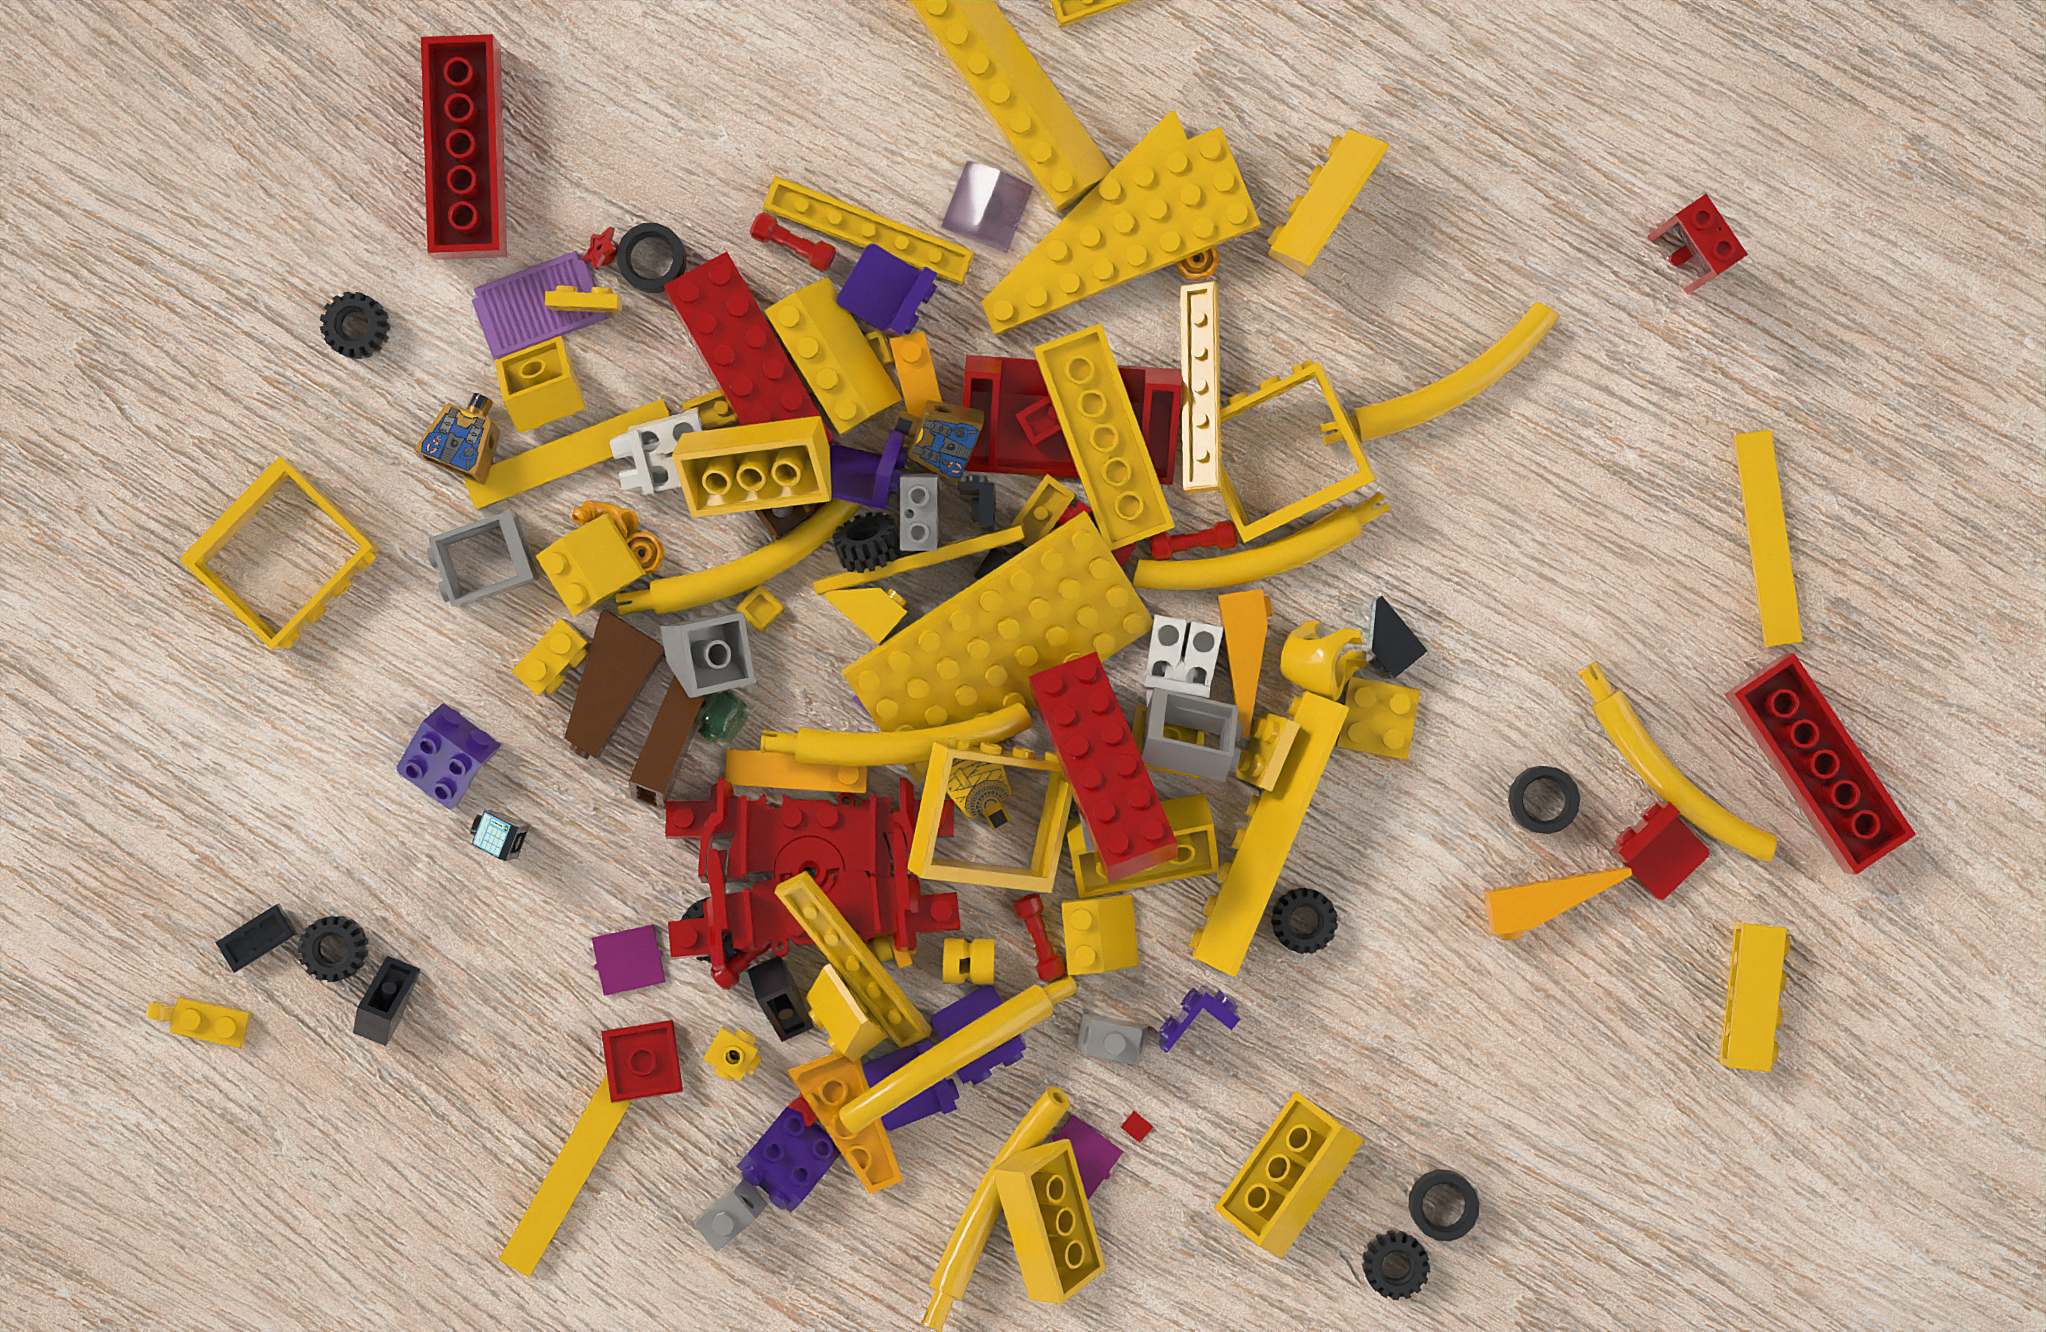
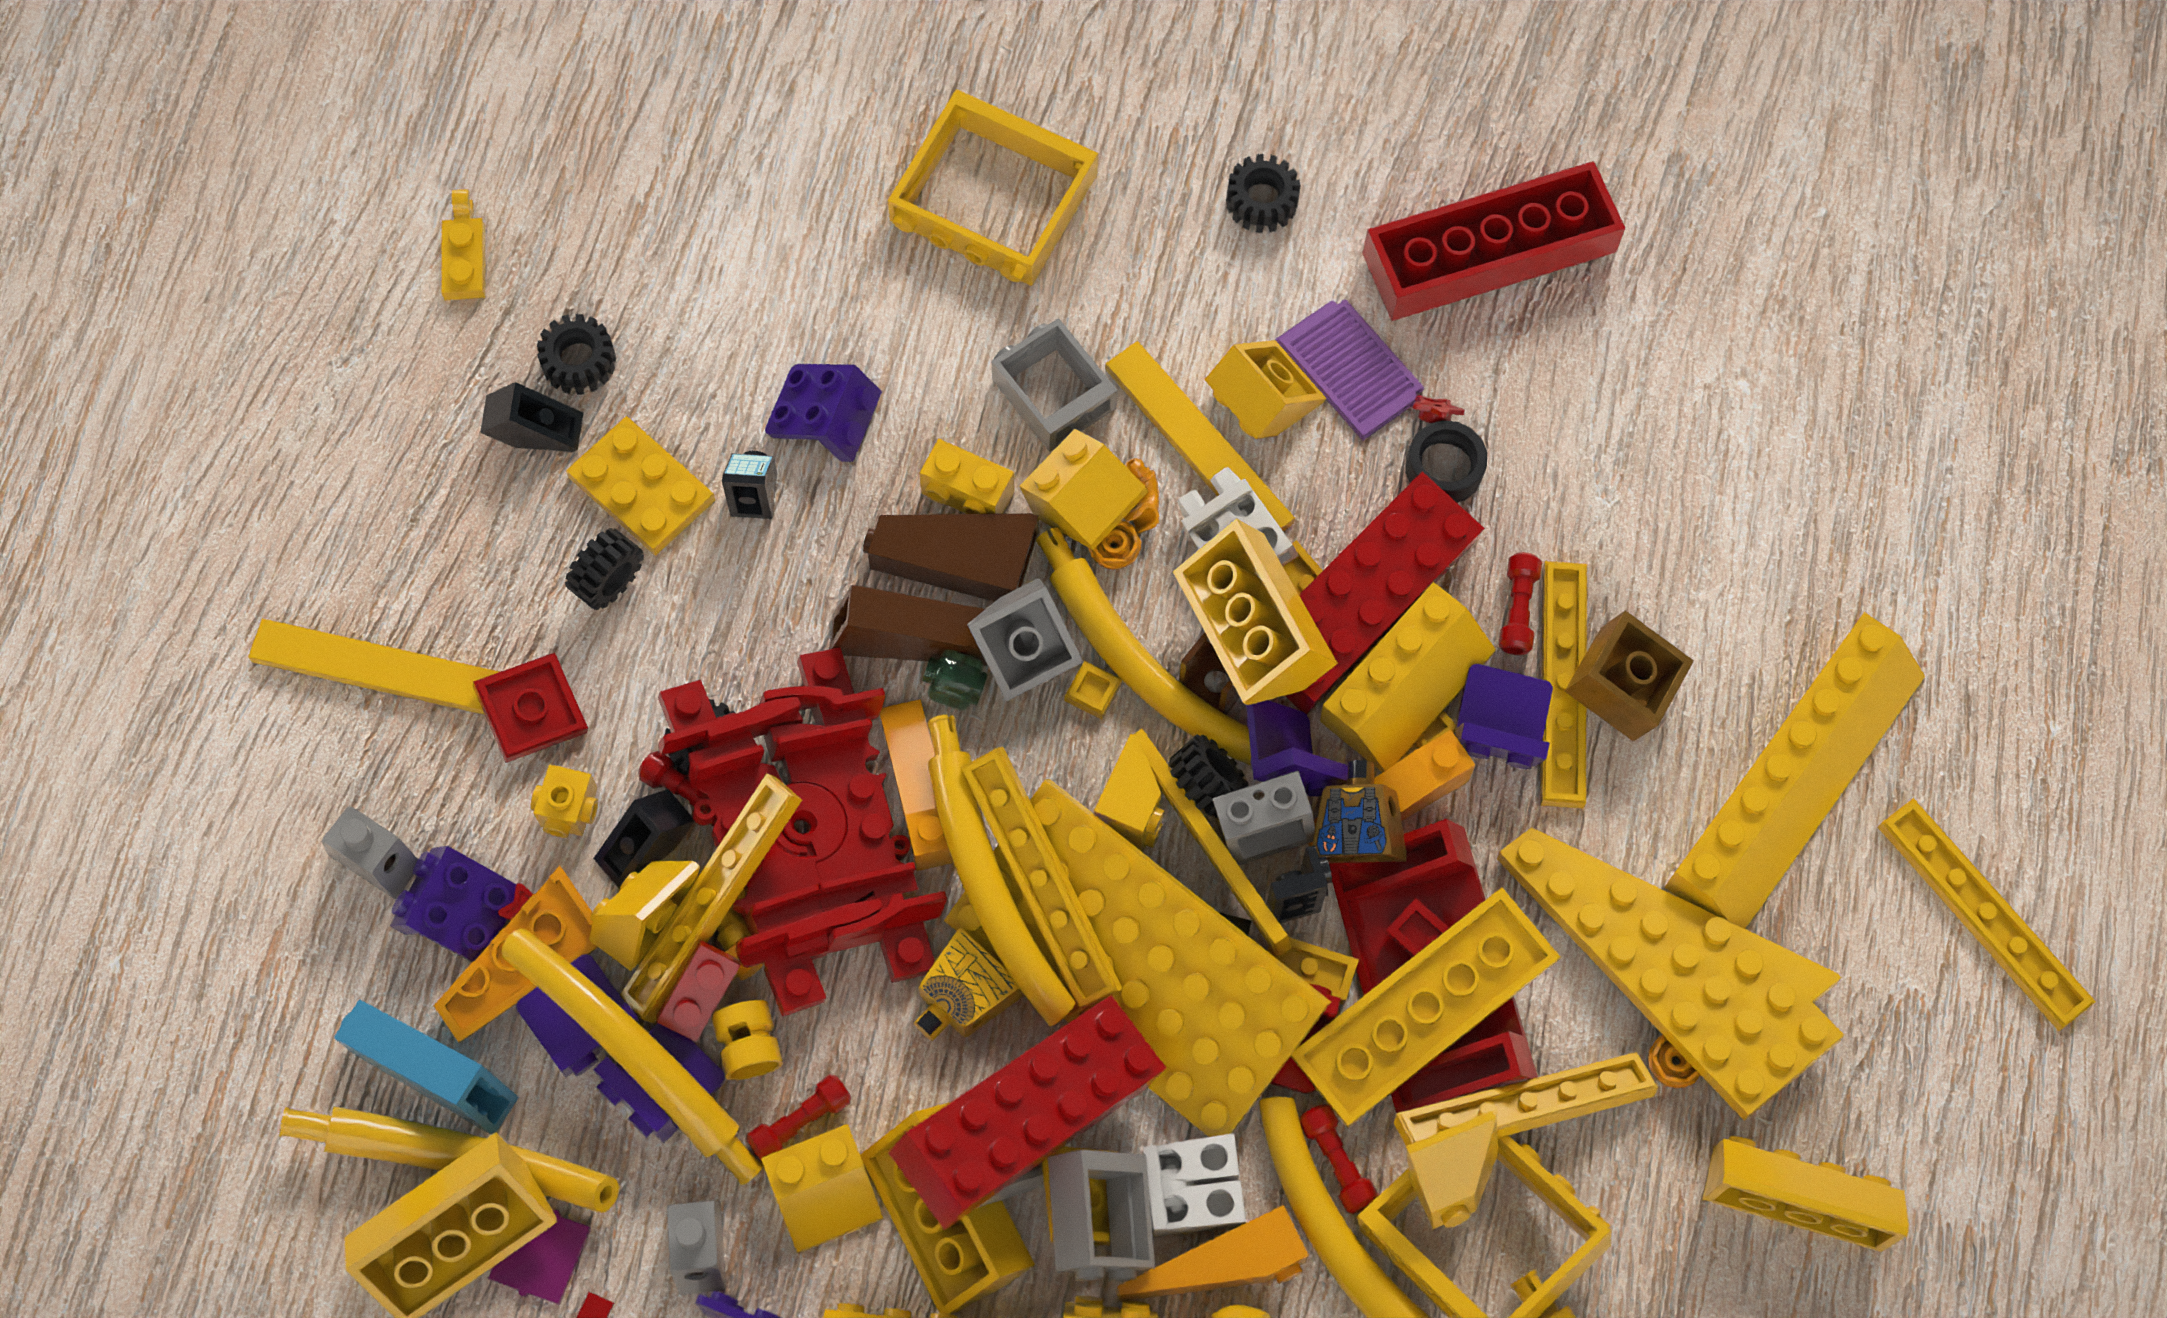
camera: 70 degrees right, 20 degrees down
black plate [215,904,298,973] -> none
torso [414,393,500,485] -> none
yellow plate [545,285,622,313] -> none
magenta piece [591,924,666,996] -> none
yellow window [907,738,1073,893] -> none
slope [941,160,1033,253] -> none
none -> dark azure slope [333,999,519,1135]
none -> black tyre [565,528,644,610]
none -> yellow plate [566,415,715,556]
none -> red plate [656,940,741,1042]
none -> yellow tile [961,746,1123,1010]
none -> yellow slope [1406,1110,1499,1229]
none -> pearl gold brick [1565,610,1694,741]

